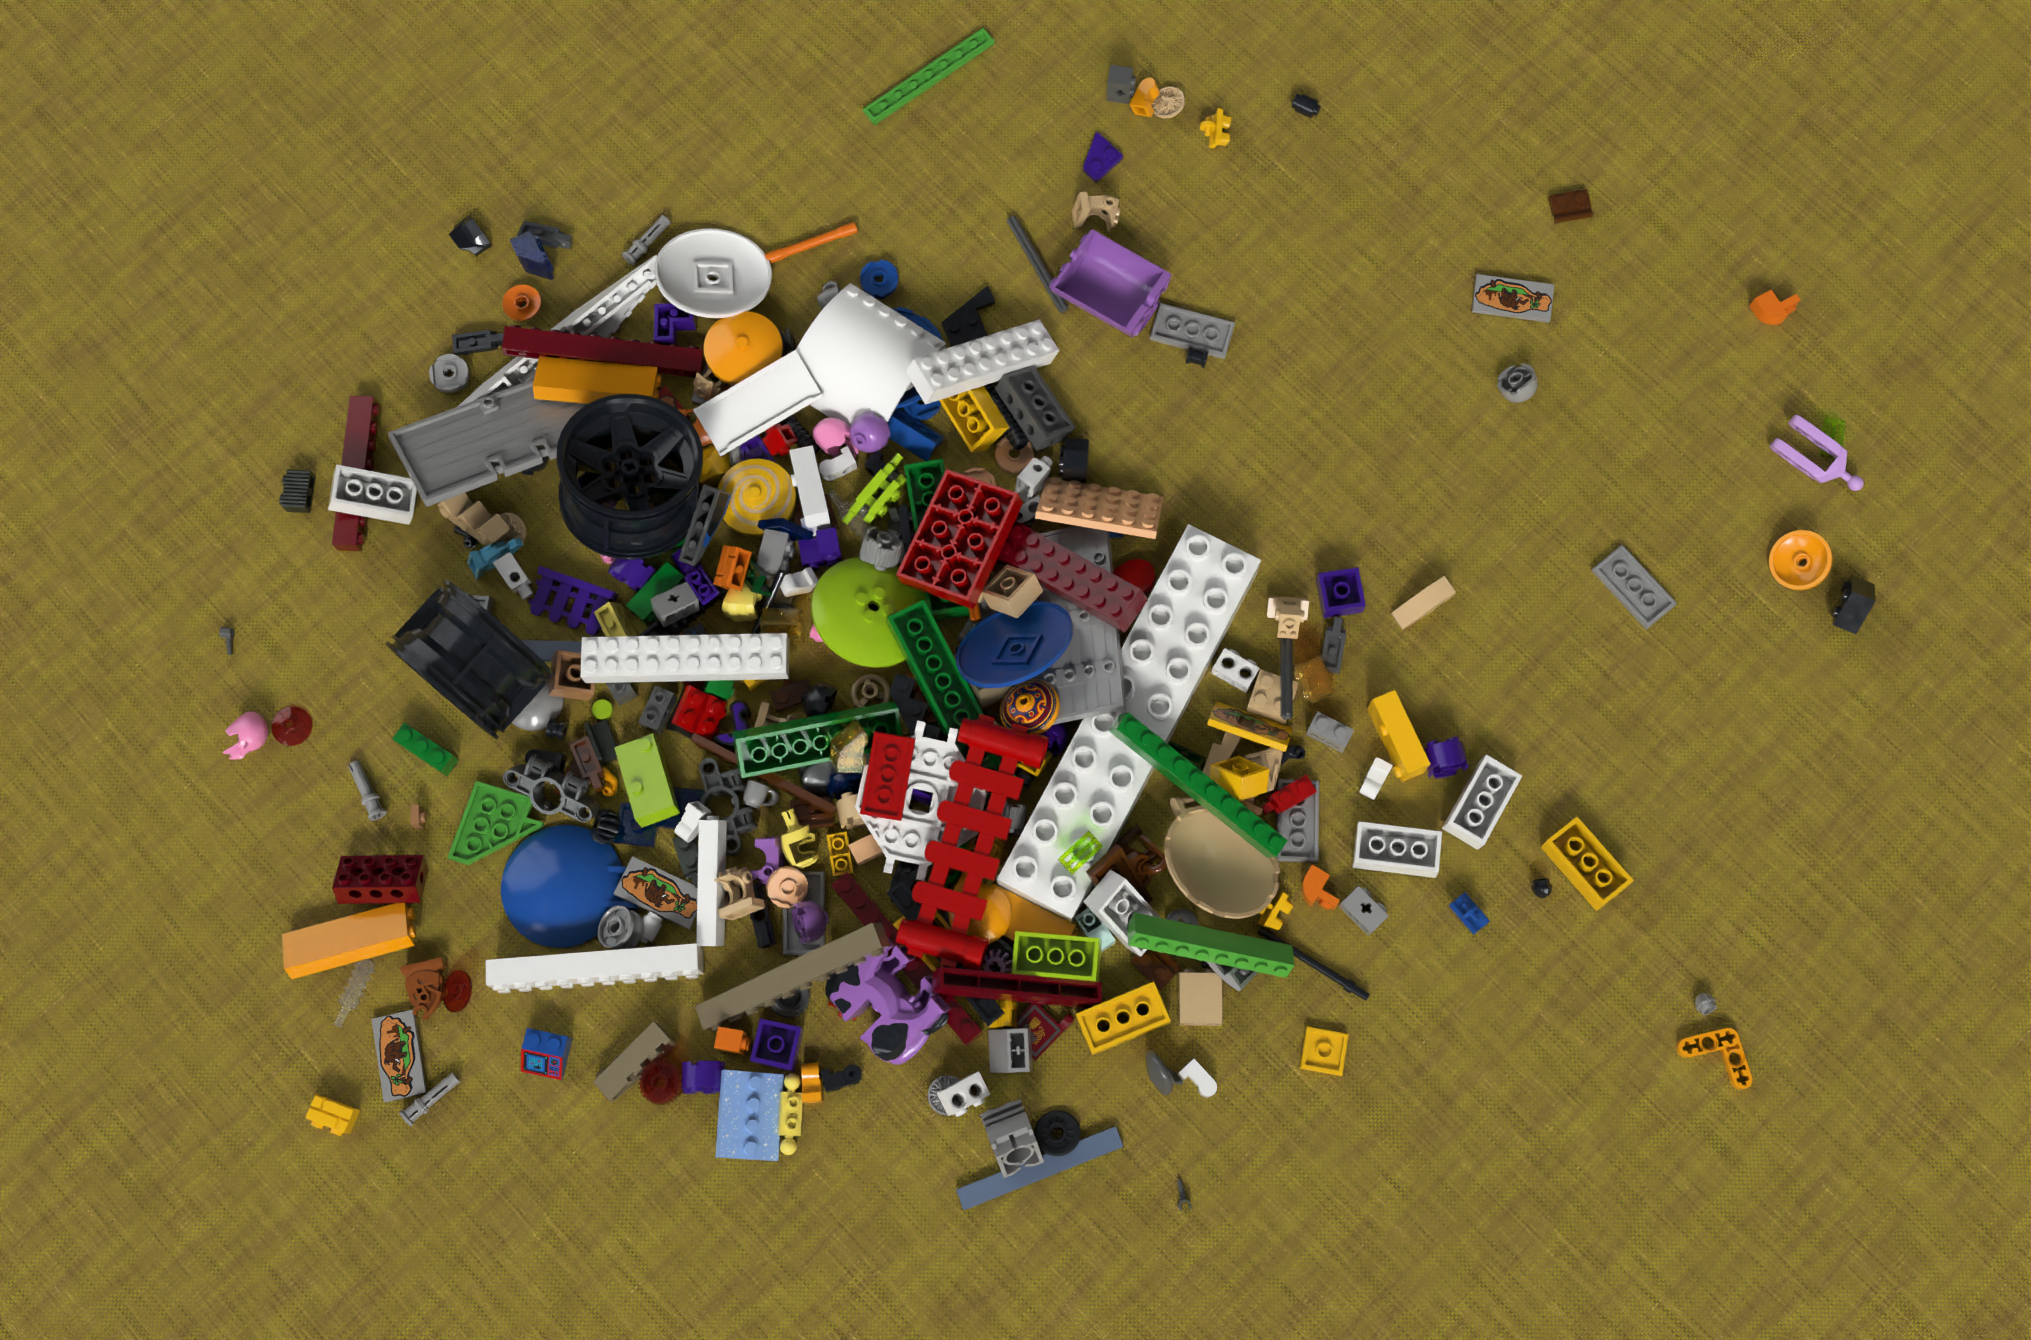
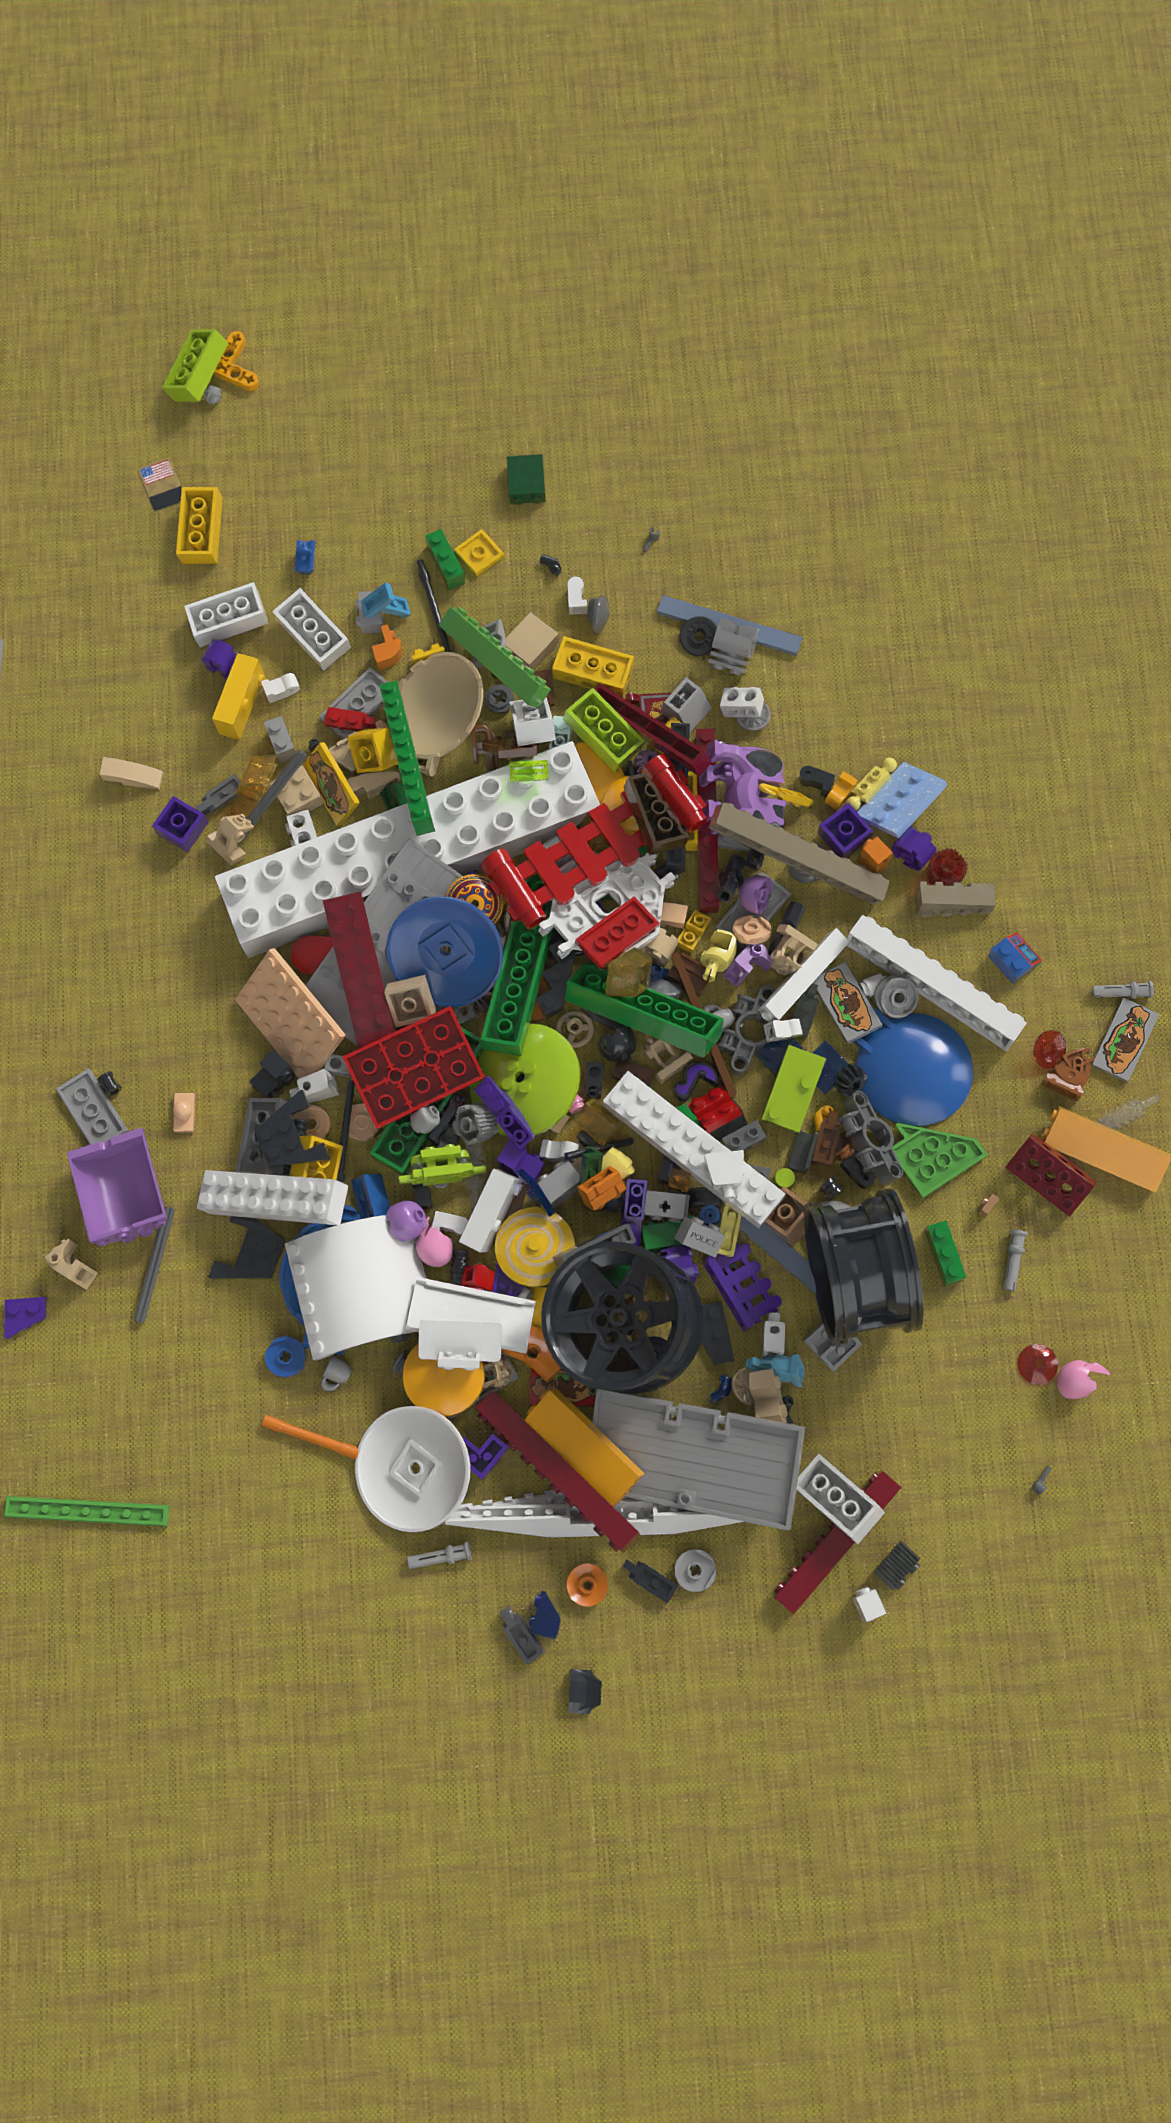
camera: 140 degrees left, 0 degrees up
black plate [1531,878,1552,898] -> none
none -> sticker [138,457,182,511]
none -> lime brick [162,329,228,402]
none -> light nougat tile [173,1093,195,1133]
none -> black wing [254,1089,331,1167]
none -> black bar [336,1080,355,1183]
none -> dark azure bracket [361,583,411,618]
none -> light grey head [410,1105,440,1134]
none -> white bracket [419,1319,502,1370]
none -> green brick [425,529,465,590]
none -> dark purple slope [473,1077,535,1150]
none -> dark green brick [507,454,546,505]
none -> black arm [540,554,562,576]
none -> black leg [586,1062,604,1100]
none -> dark brown wedge [623,773,690,856]
none -> clear orange plate [669,1168,691,1191]
none -> light grey brick [675,1216,726,1257]
none -> blue tile [700,1205,721,1226]
none -> black wing [701,1302,735,1366]
none -> white torso [704,1150,744,1199]
none -> clear blue arm [709,1374,732,1403]
none -> black piece [717,855,746,903]
none -> yellow plate [758,783,814,807]
none -> dark orange bush [835,1143,854,1162]
none -> white brick [852,1587,886,1622]

